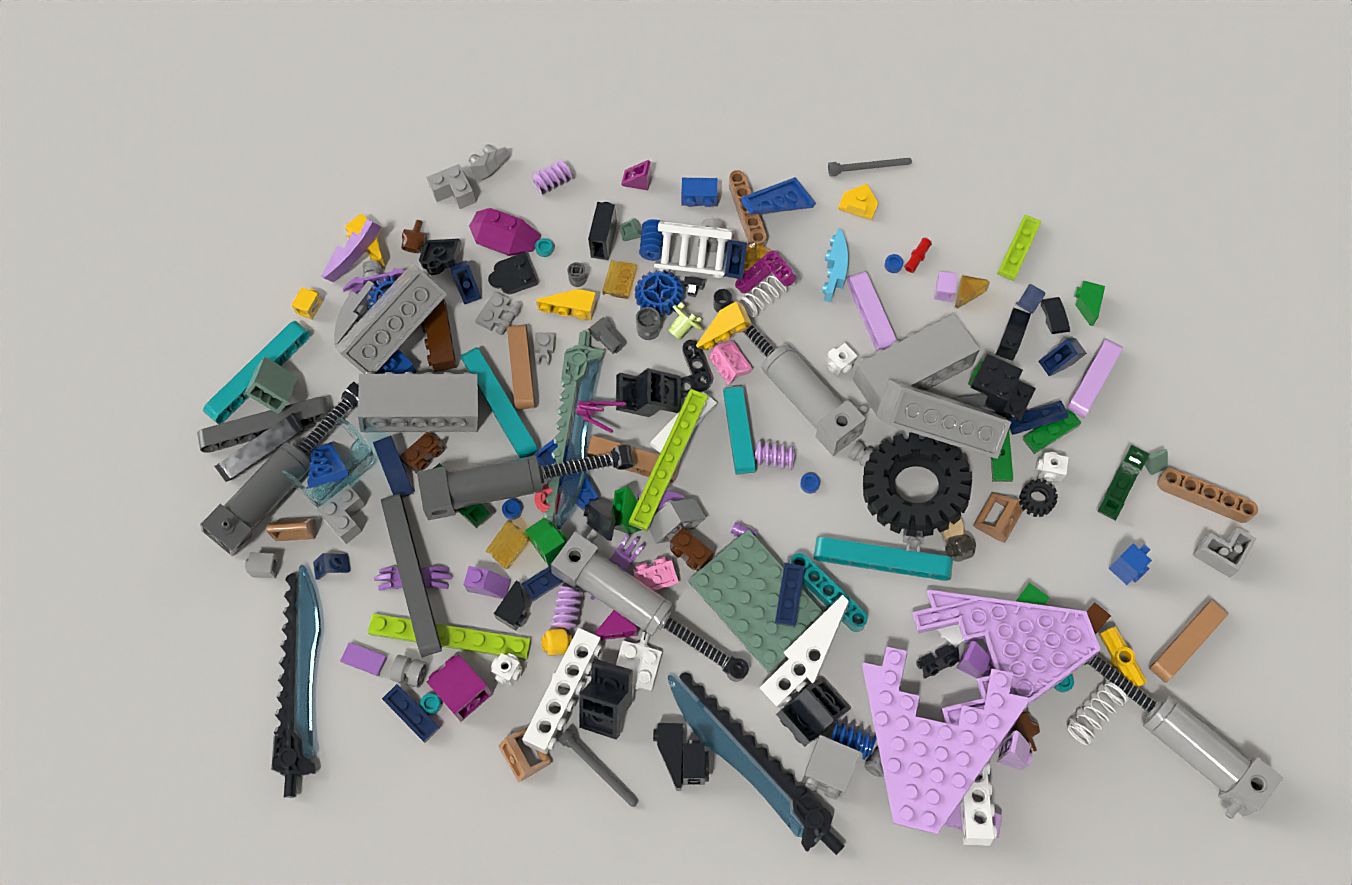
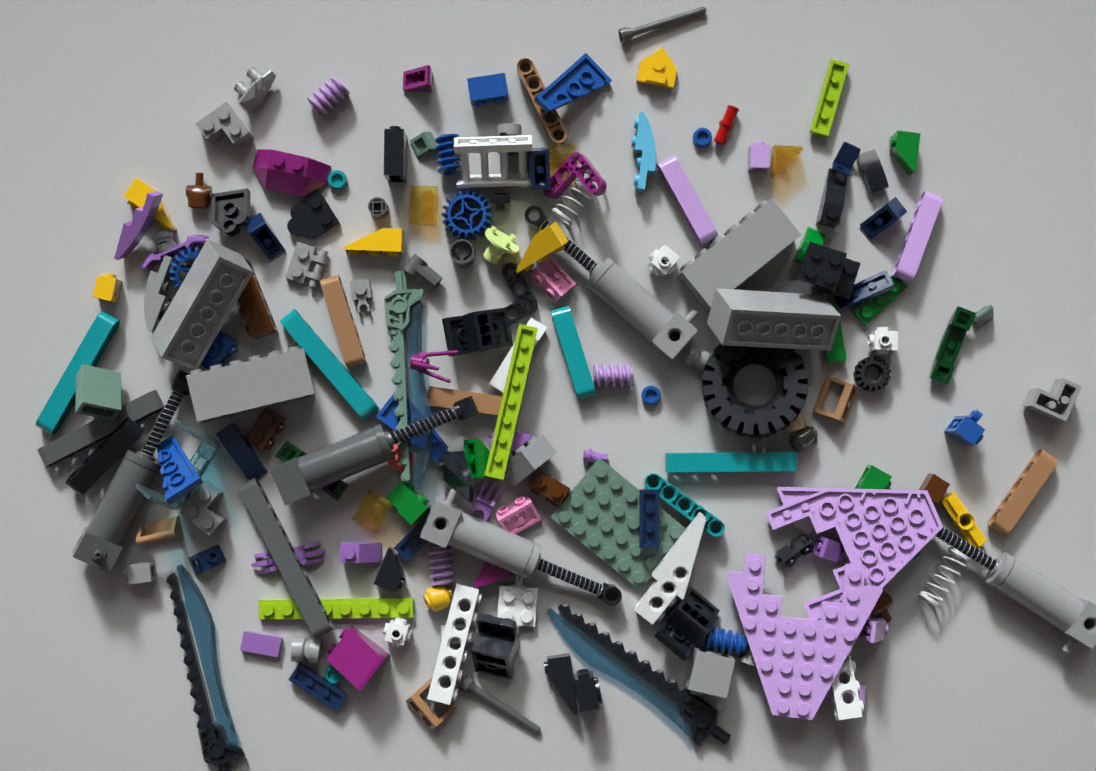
camera: 15 degrees left, 20 degrees up
blue tile [502,499,522,520] -> none
medium nougat beam [1157,469,1258,523] -> none

